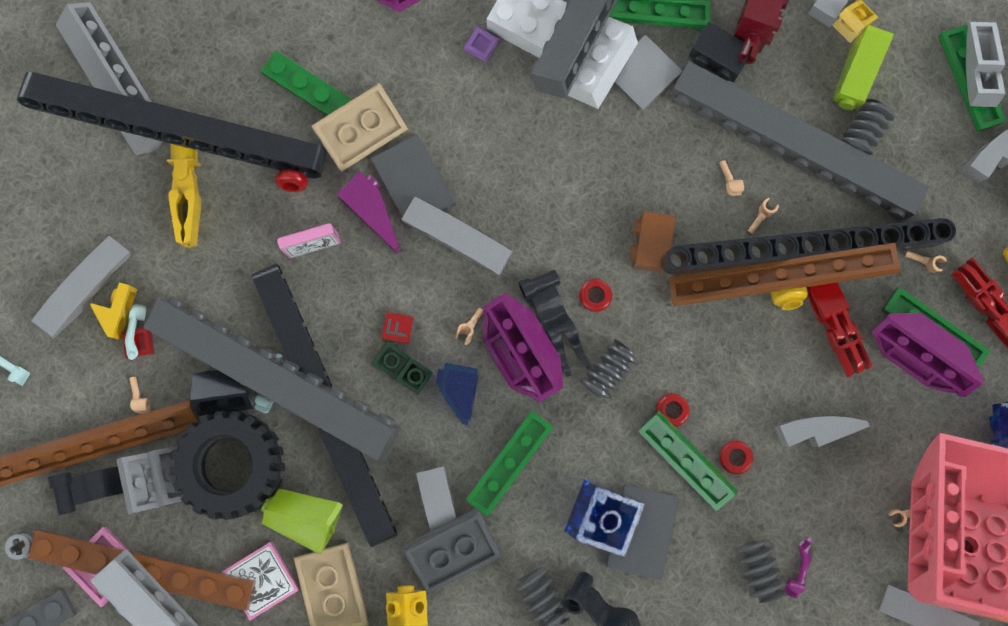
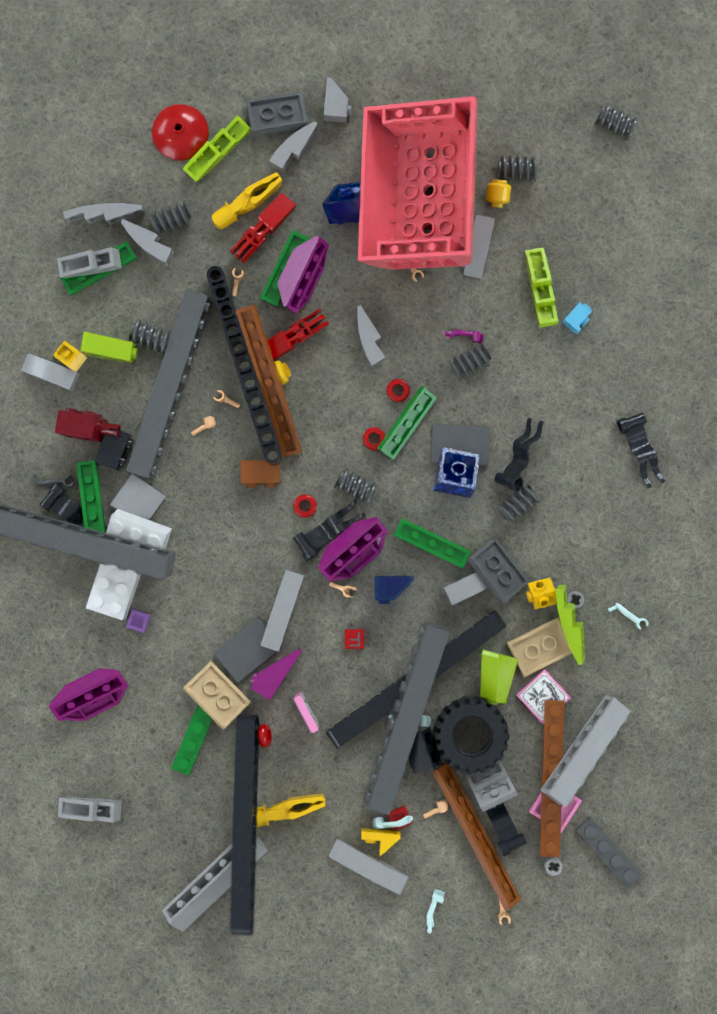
camera: 105 degrees left, 5 degrees up
dark green slope [371,341,434,395] -> none

